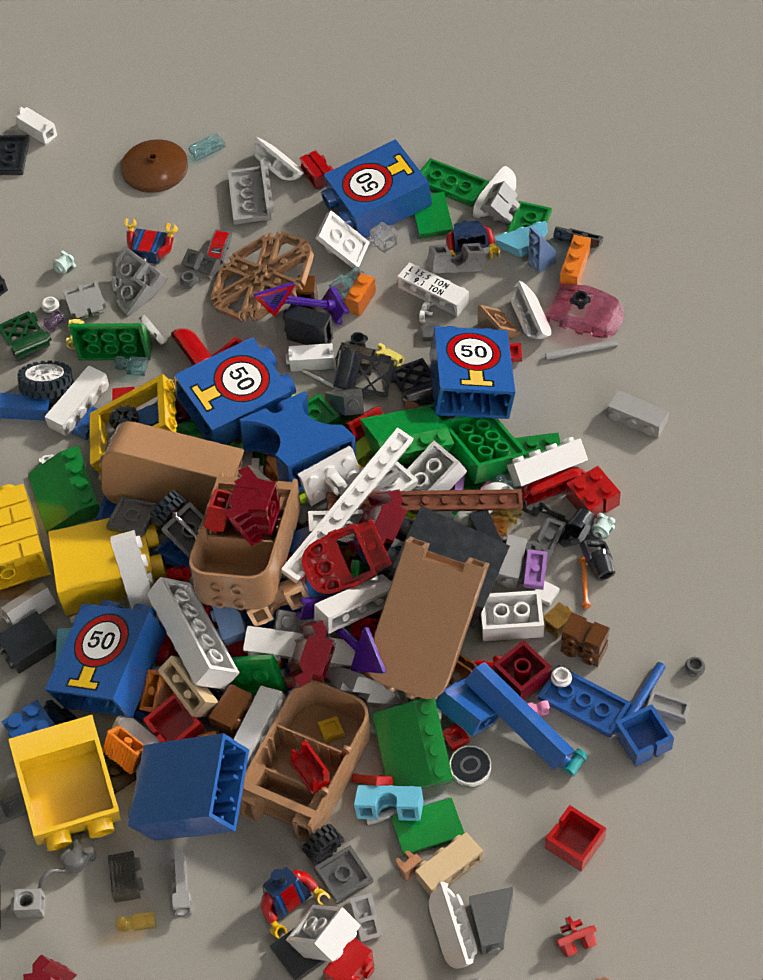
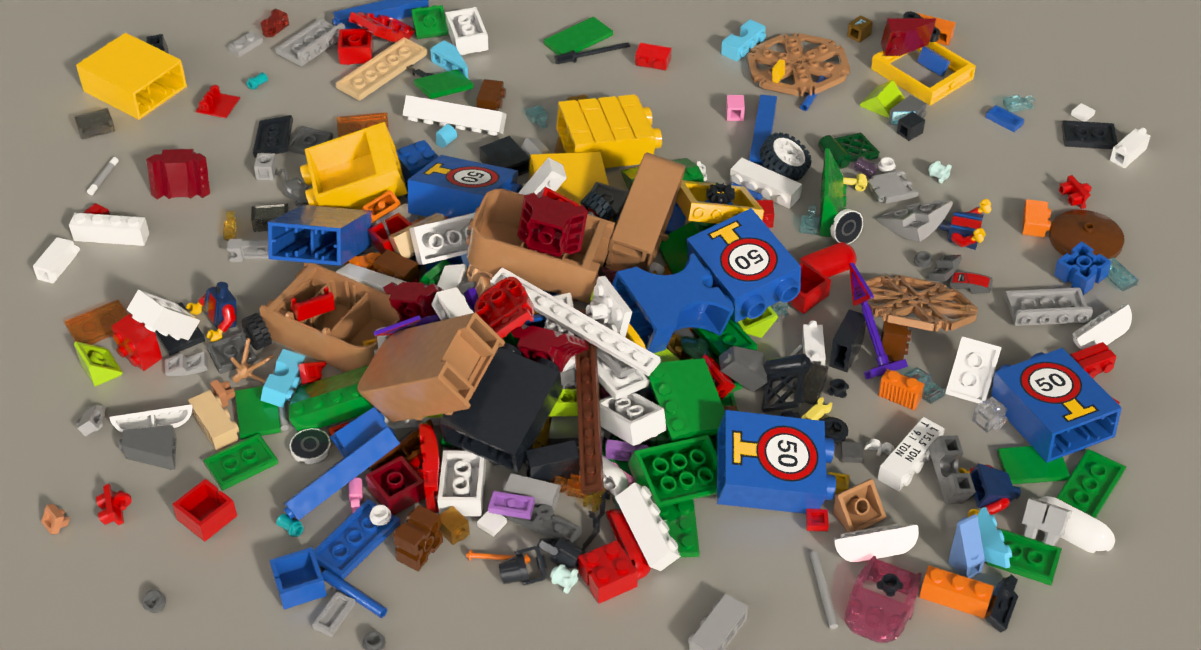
camera: 90 degrees right, 10 degrees down
none -> dark grey tile [142,590,166,613]
none -> green tile [203,433,279,491]
none -> medium nougat plant [231,338,274,384]
none -> red slope [419,423,441,513]
none -> black gear [820,417,848,444]
none -> orange brick [1023,199,1051,238]
none -> blue brick [1054,241,1111,296]
none -> red hips [1059,175,1092,209]

